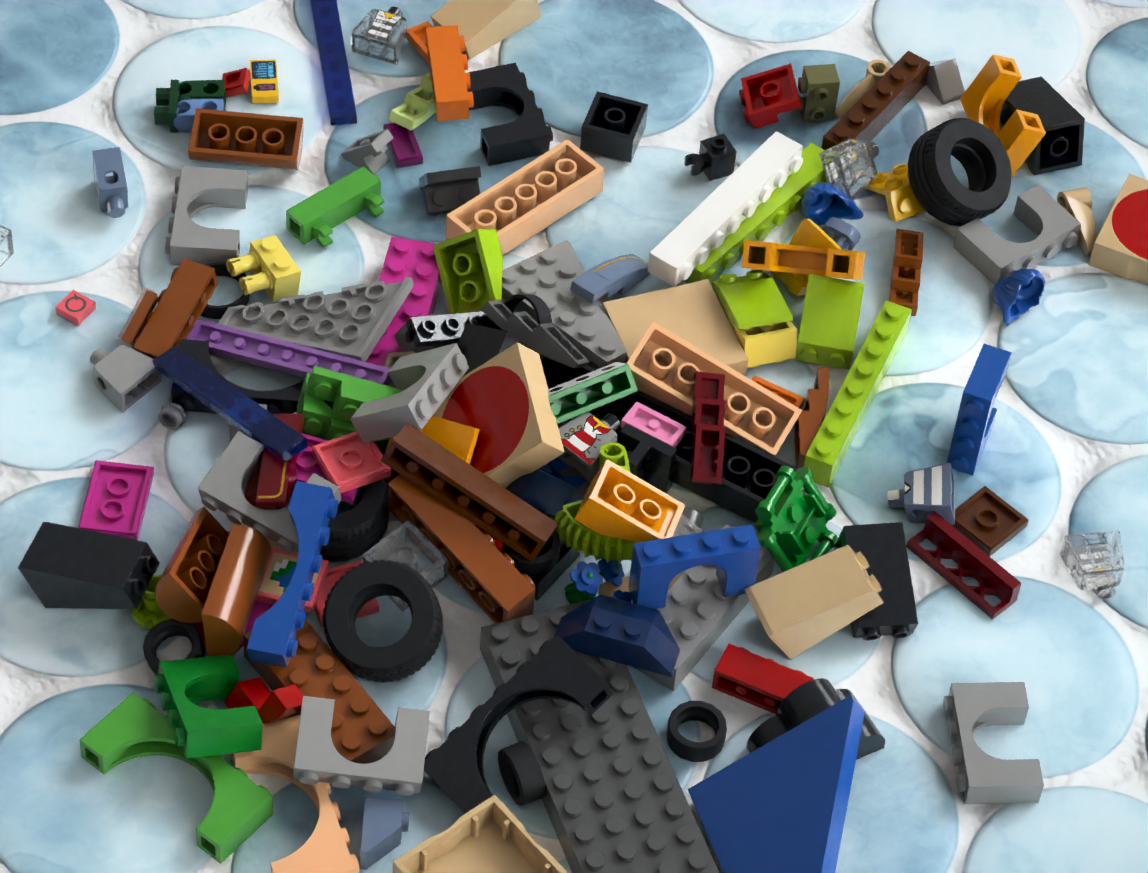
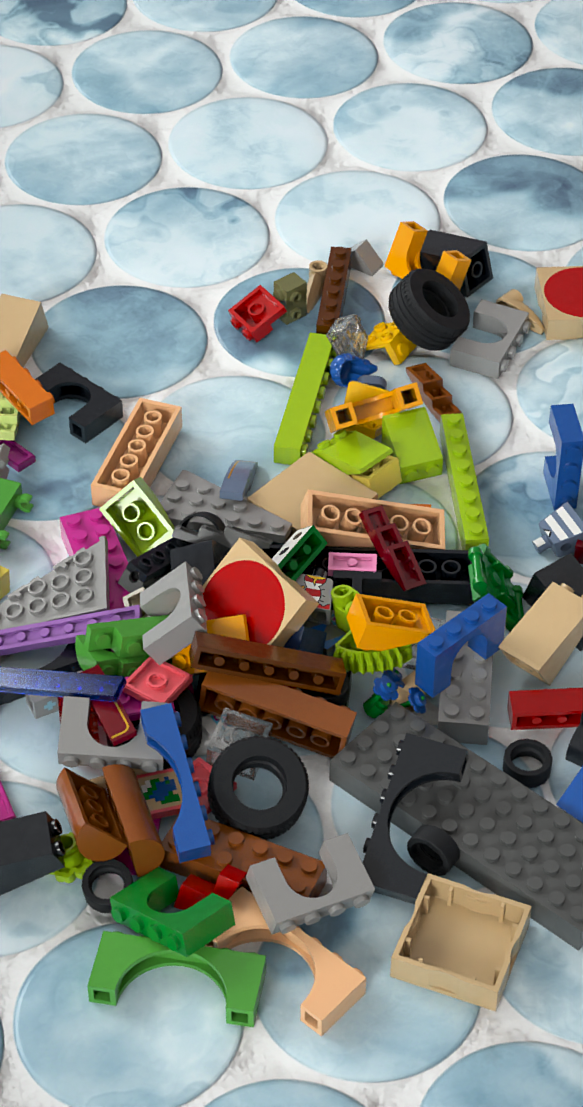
camera: 25 degrees left, 5 degrees down
sand blue slope [360,797,409,870] -> none
black bracket [419,166,482,214] -> none
dark blue wedge [554,594,680,677] -> none
black brick [580,91,648,163] -> none
white brick [647,131,803,287] -> none
black brick [684,134,737,181] -> none
dark orange slope [794,368,829,469] -> none
blue hair [992,268,1045,326] -> none

